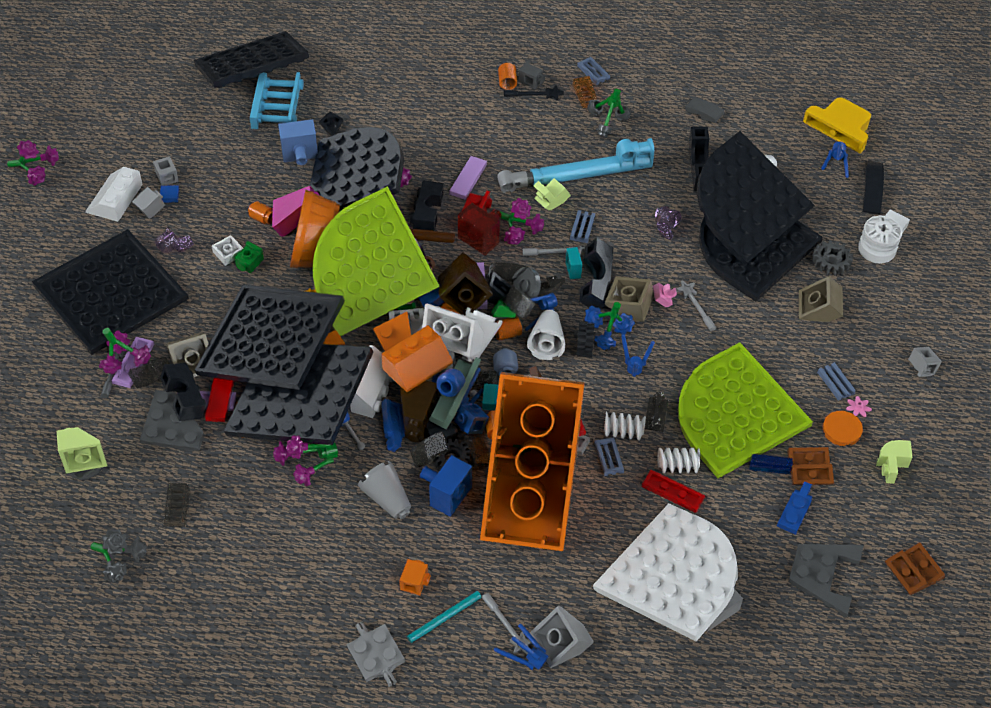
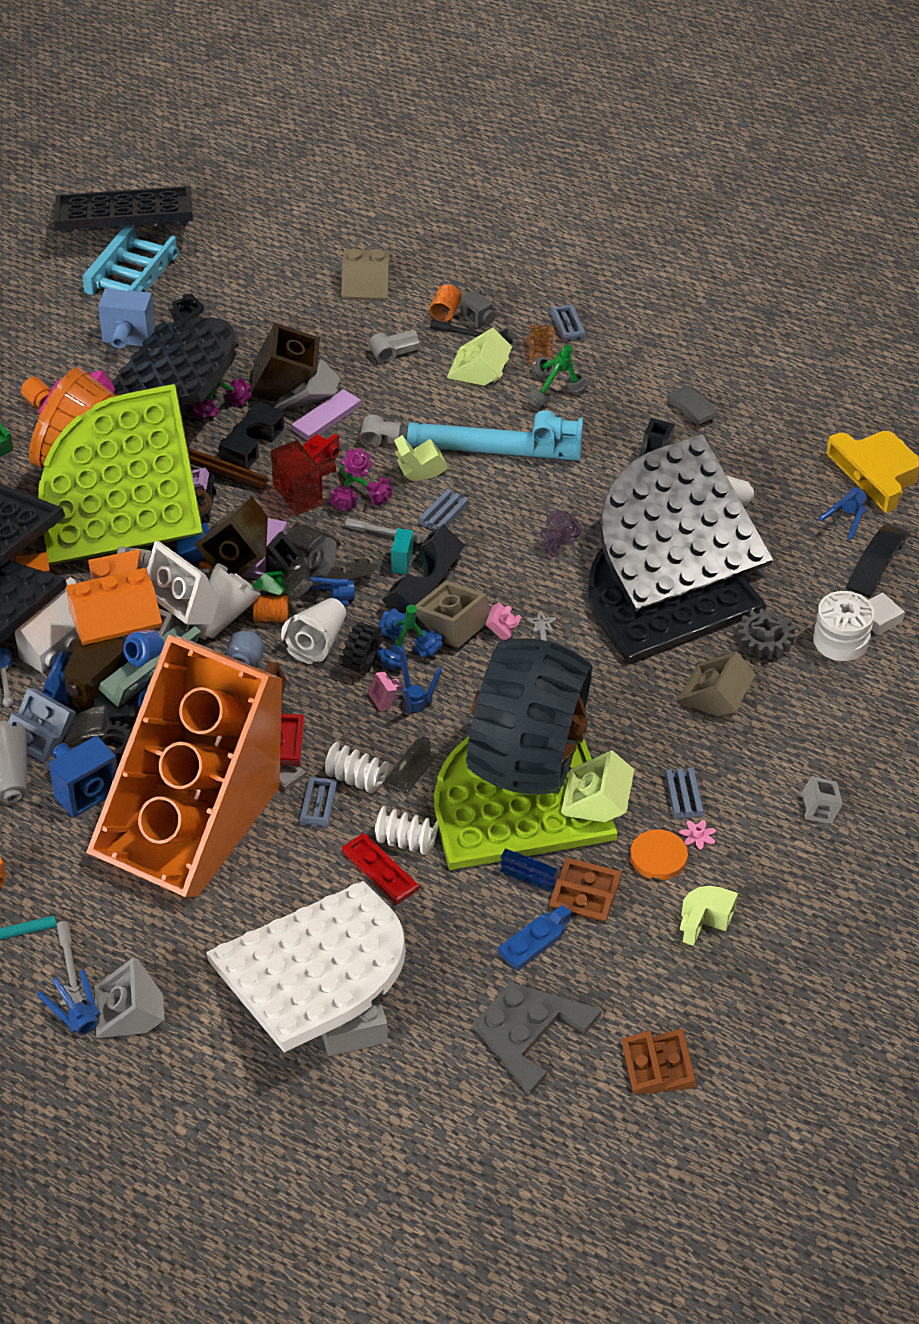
camera: 20 degrees right, 5 degrees down
none -> sand blue slope [8,688,76,763]
none -> dark brown slope [251,323,320,401]
none -> light grey slope [274,359,340,410]
none -> dark tan slope [341,249,390,300]
none -> light grey piece [368,330,420,364]
none -> bright pink tile [368,672,403,711]
none -> yellowish green slope [447,328,512,386]
none -> black wheel [466,638,593,794]
none -> yellowish green slope [561,750,634,822]

